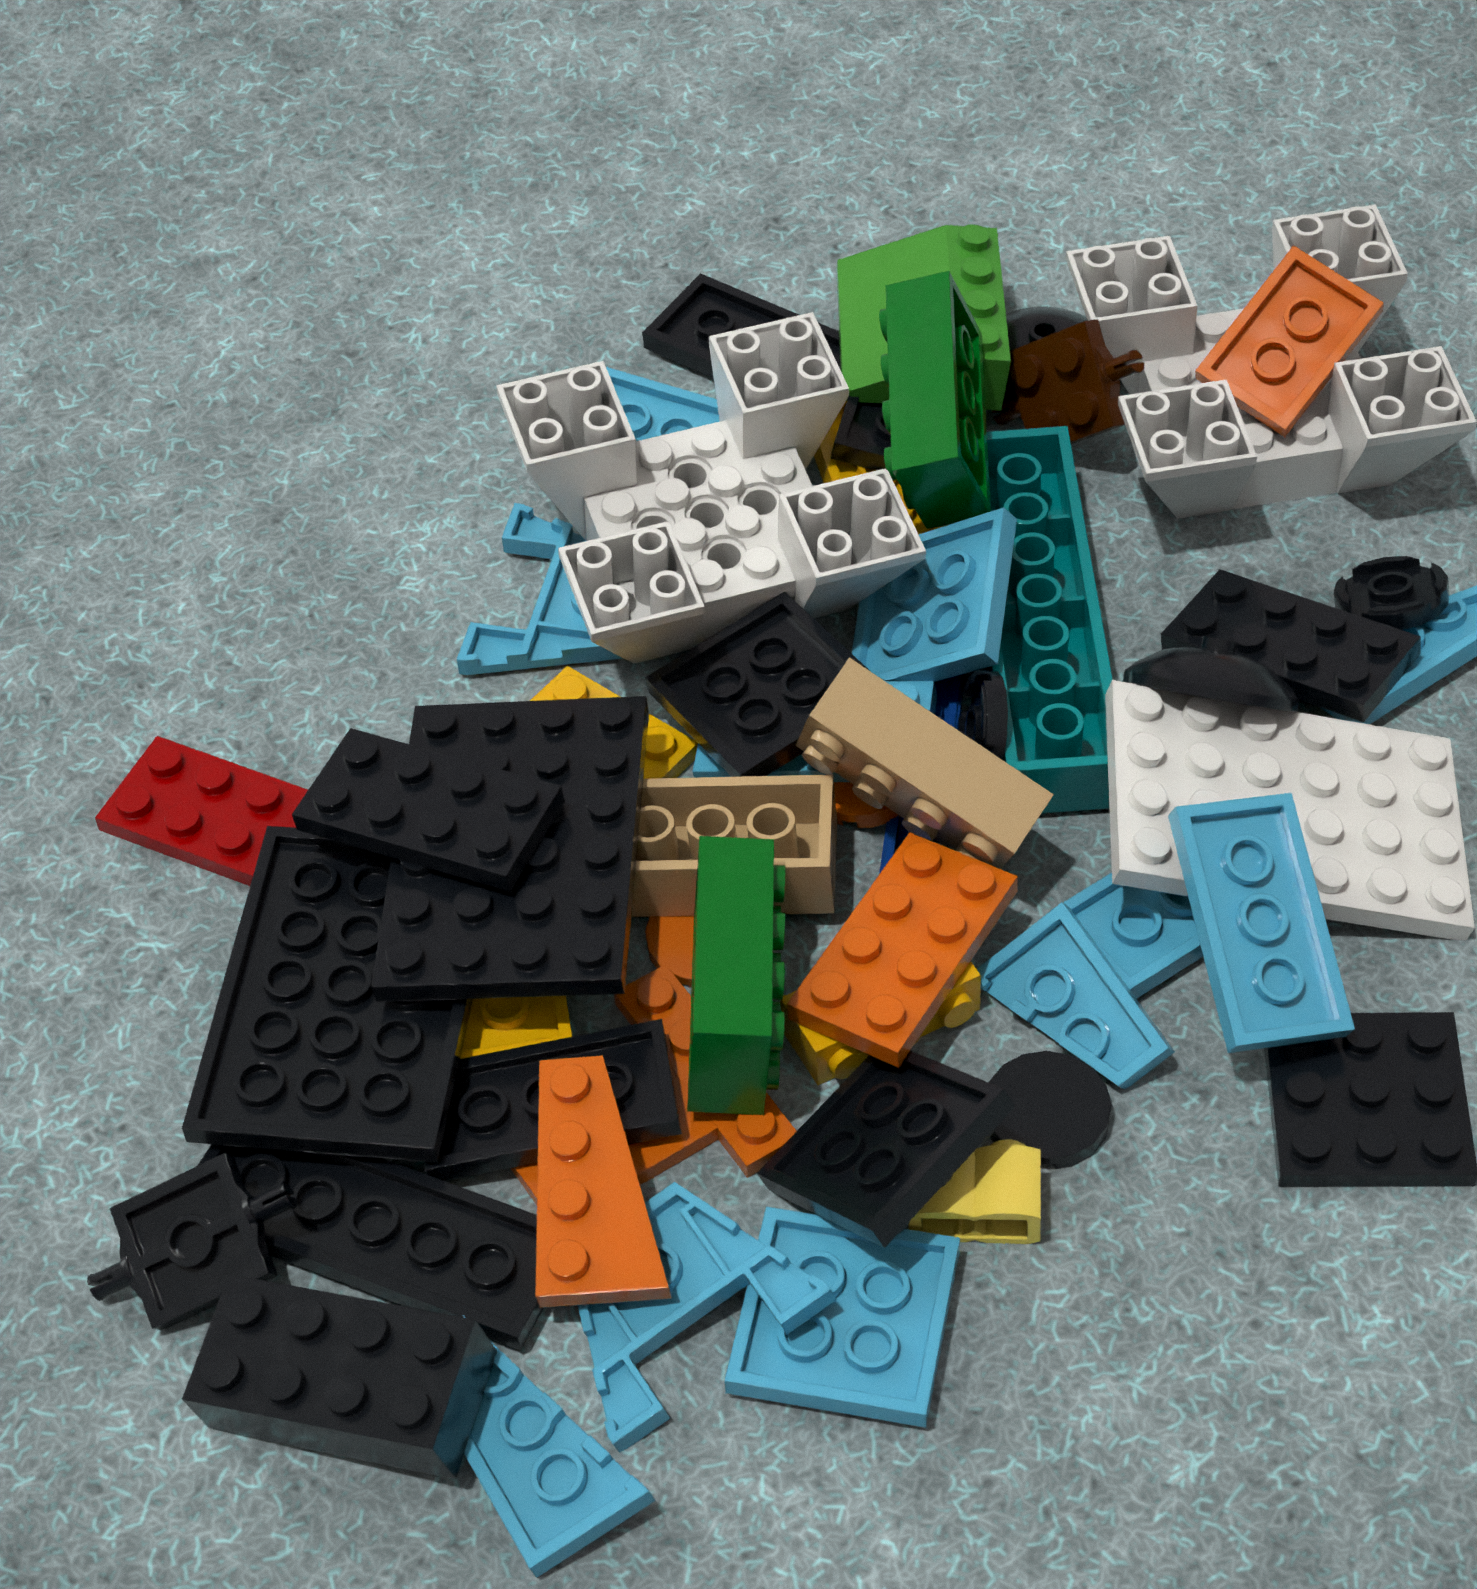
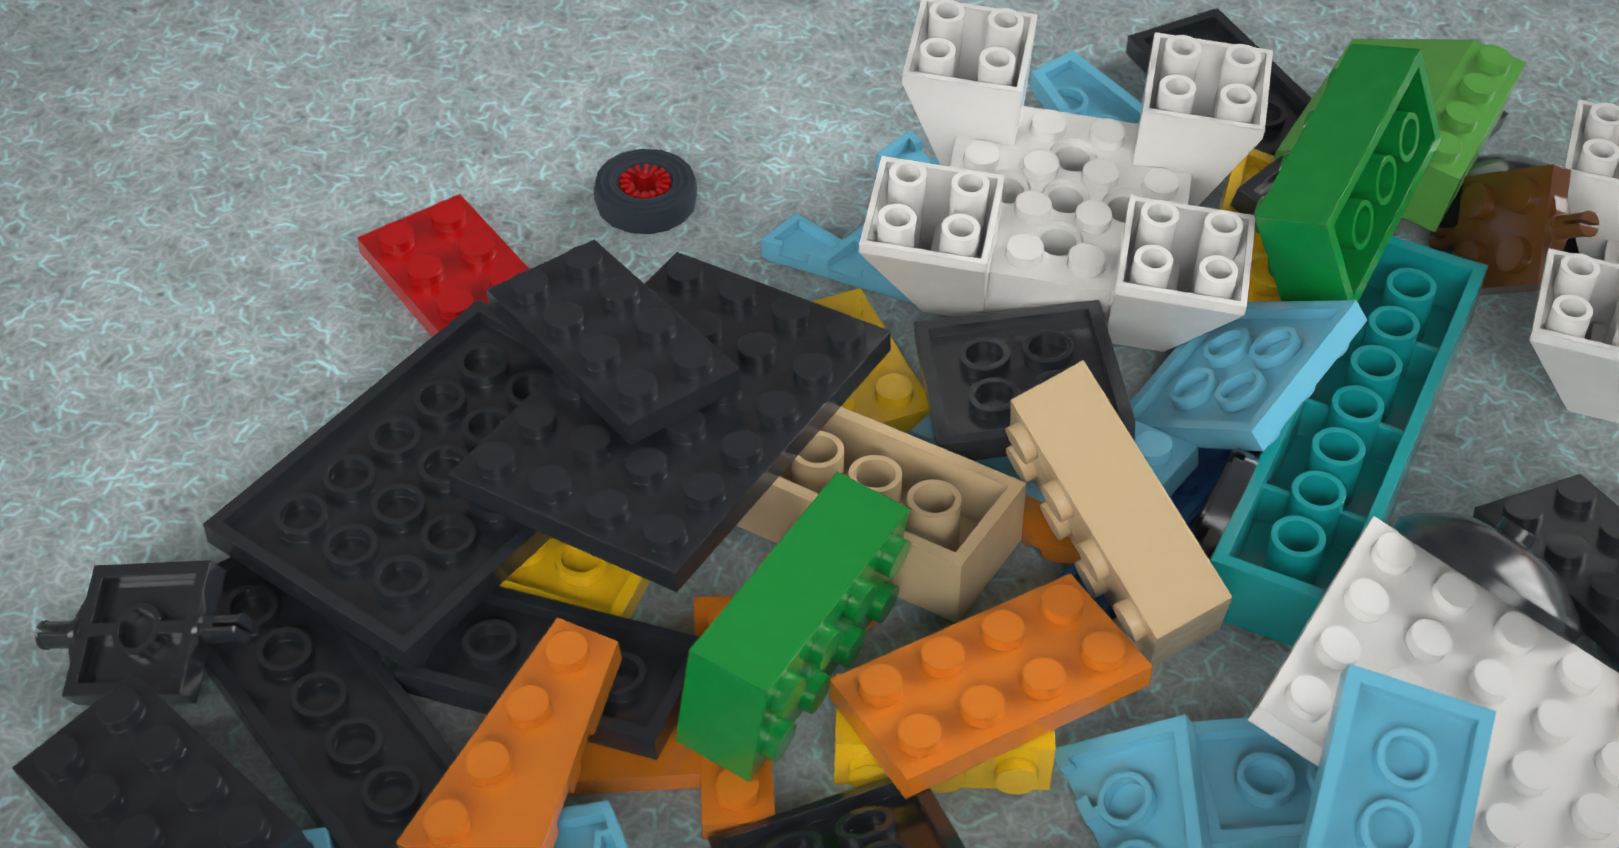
camera: 25 degrees right, 5 degrees down
none -> black bush [594,148,697,234]

